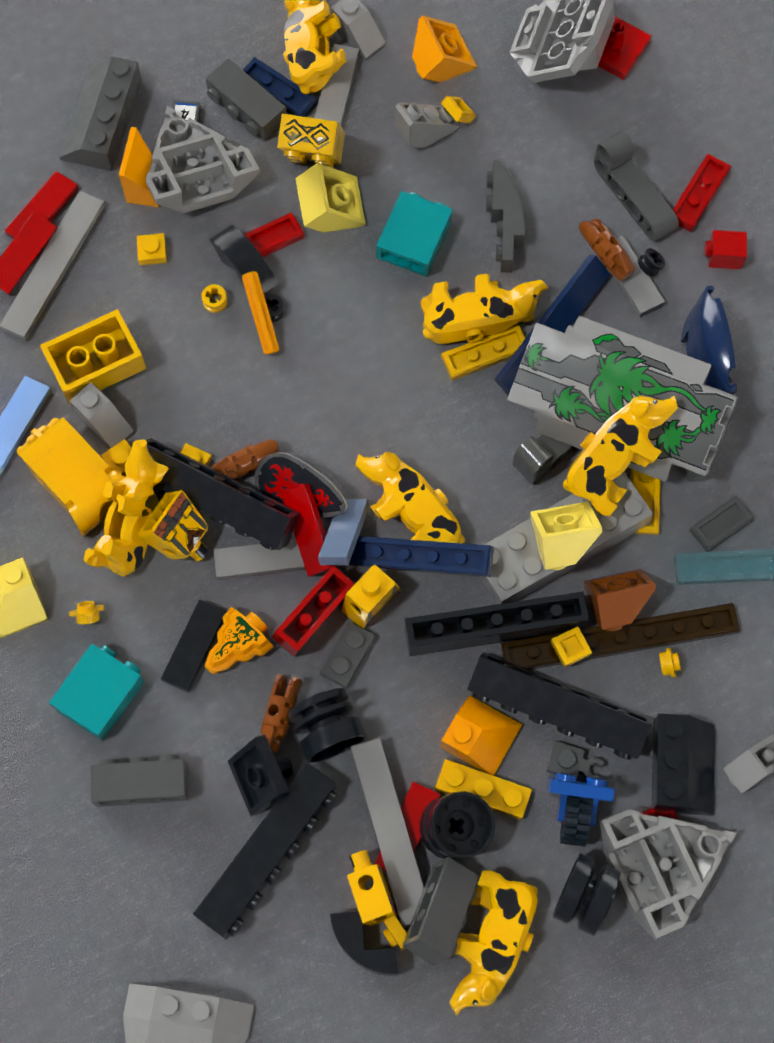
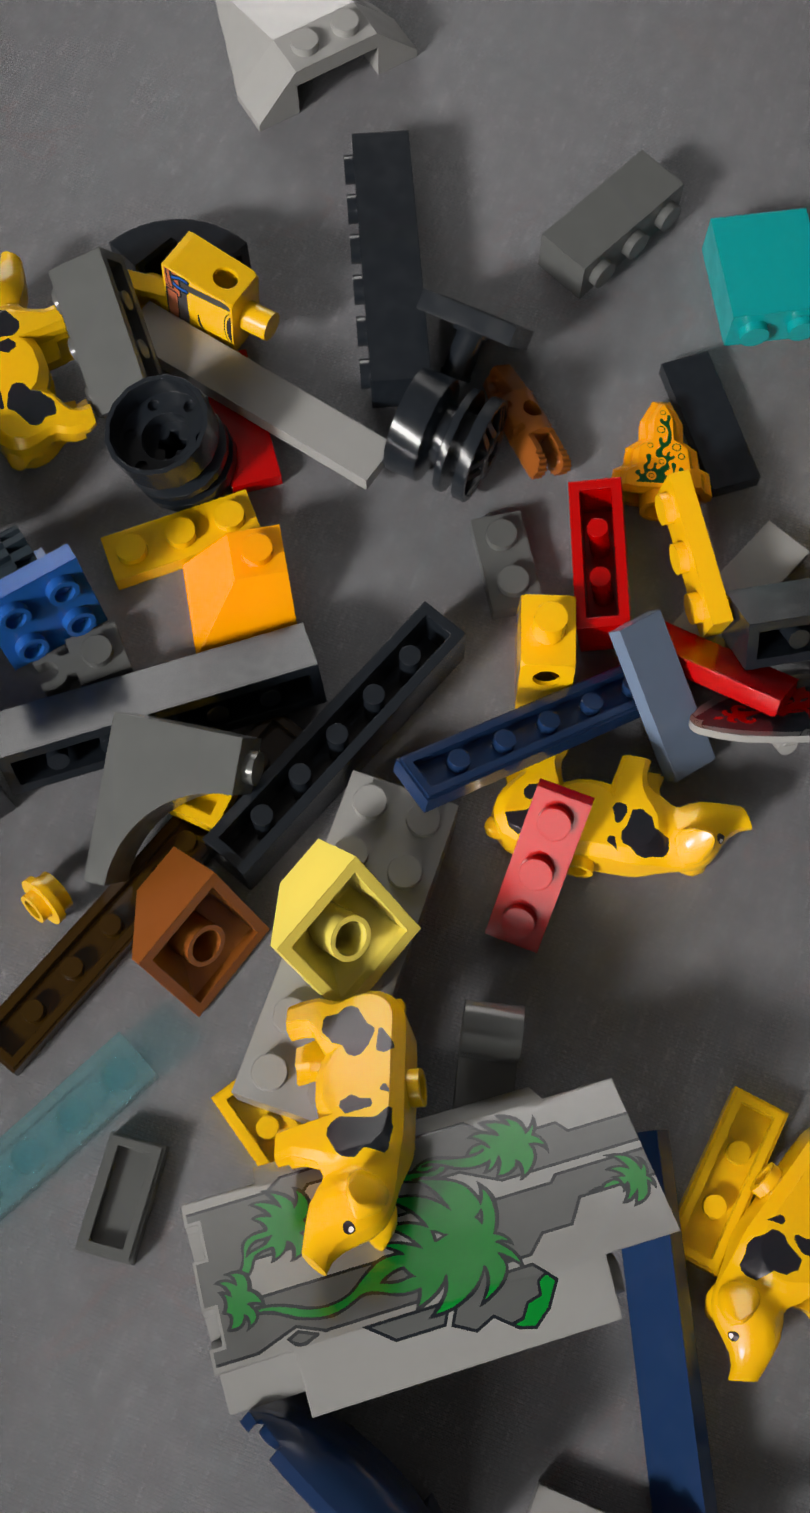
camera: 140 degrees right, 0 degrees up
none -> dark grey arch [84,712,264,886]
none -> plate [485,778,595,953]
none -> yellow plate [655,469,734,638]

